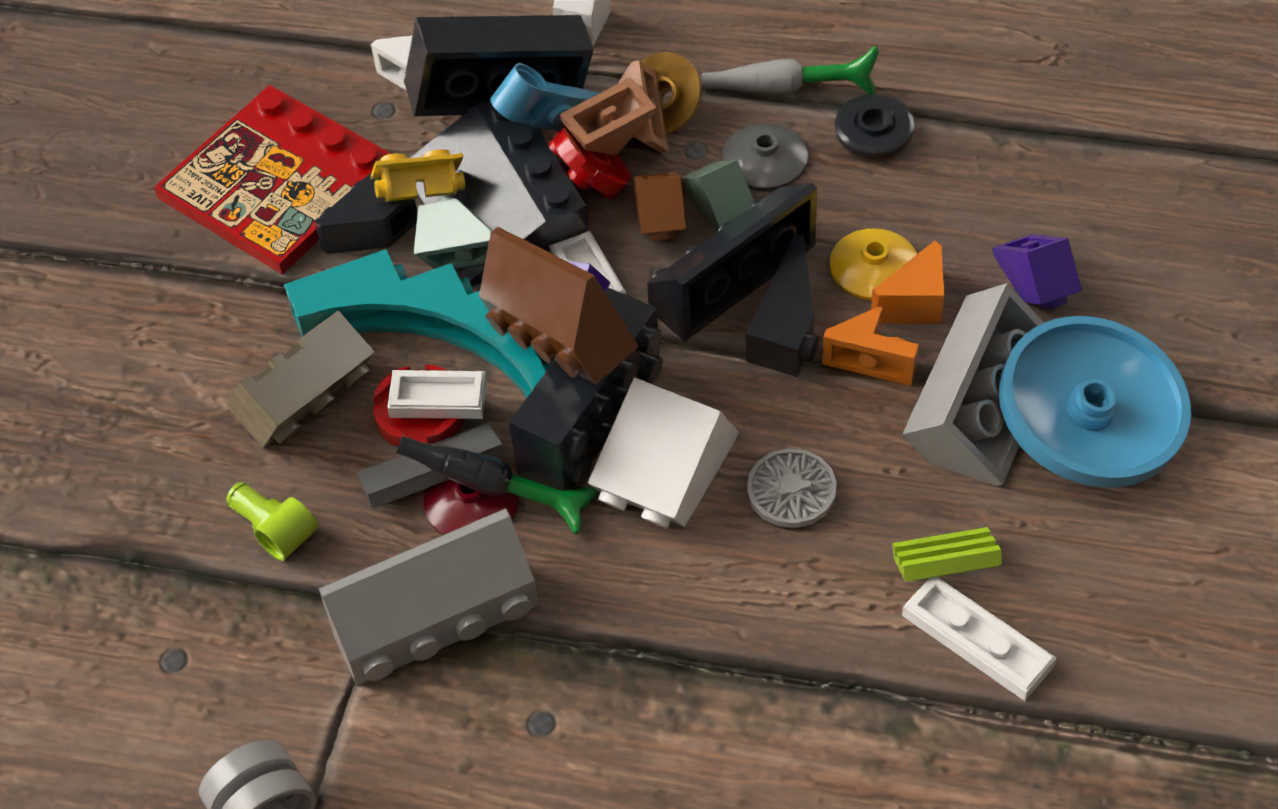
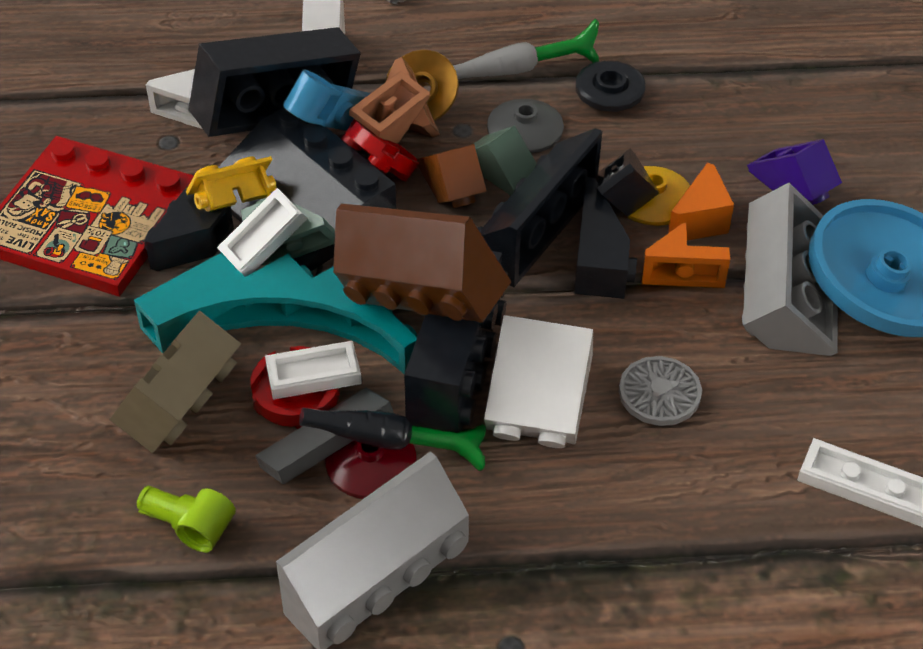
camera: 20 degrees left, 5 degrees down
lime tile [892,527,1002,582] -> none
none -> white tile [217,188,308,277]
none -> black slope [597,148,659,217]

